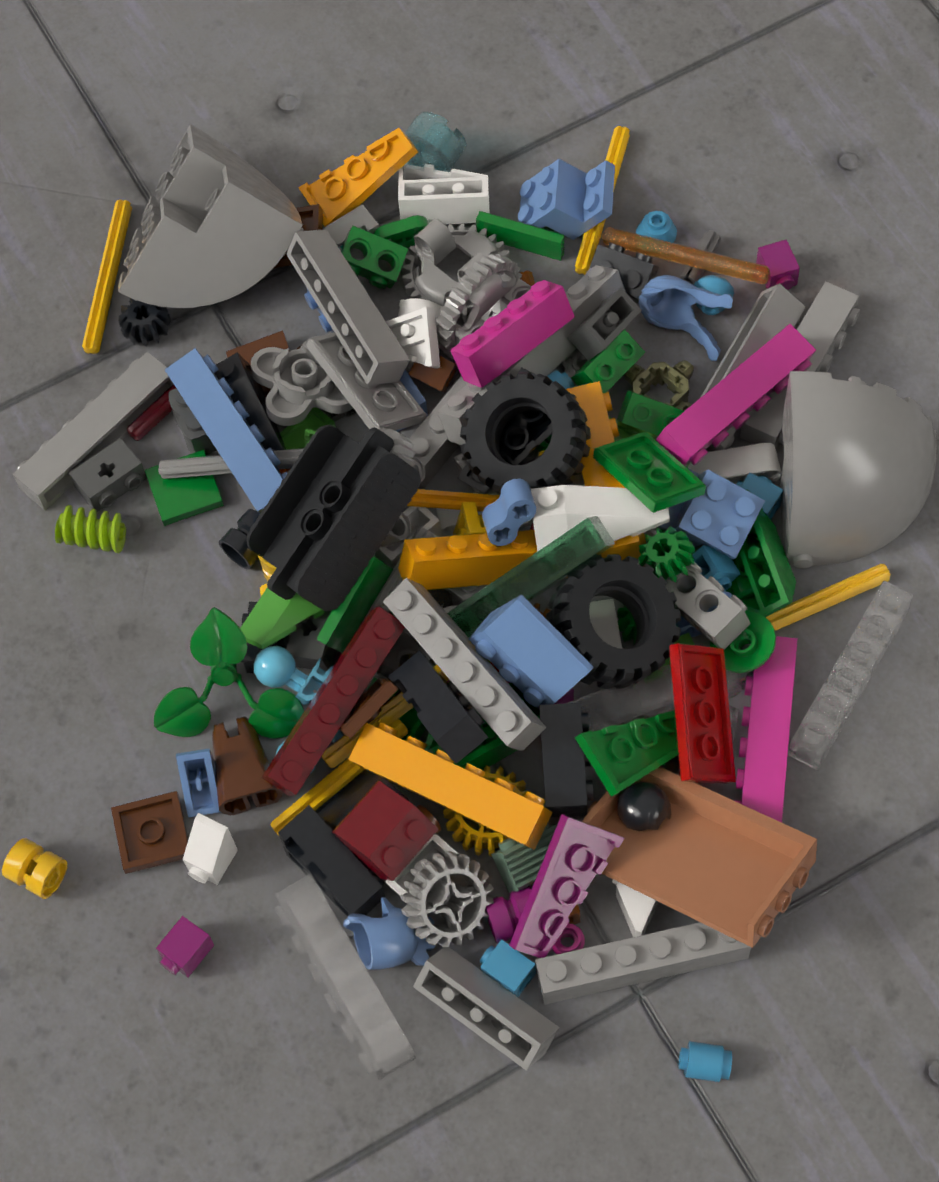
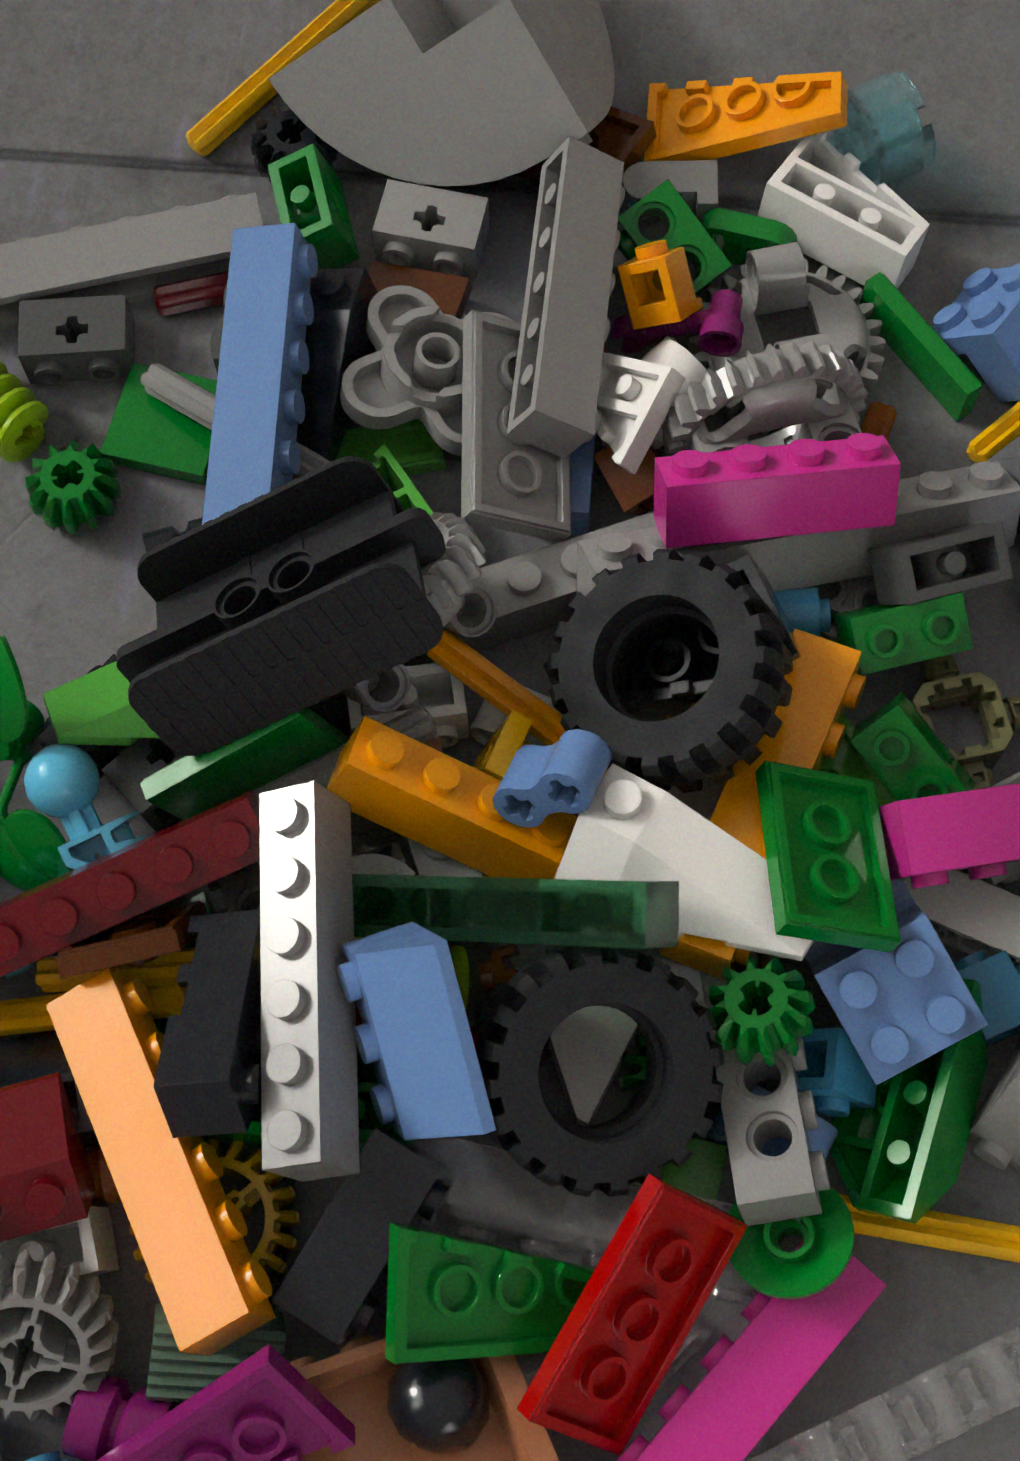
camera: 30 degrees right, 5 degrees up
none -> green gear [25,439,121,536]
none -> green brick [267,144,360,269]
none -> light grey brick [372,179,490,279]
none -> magenta brick [610,290,744,357]
none -> light orange brick [617,240,703,330]

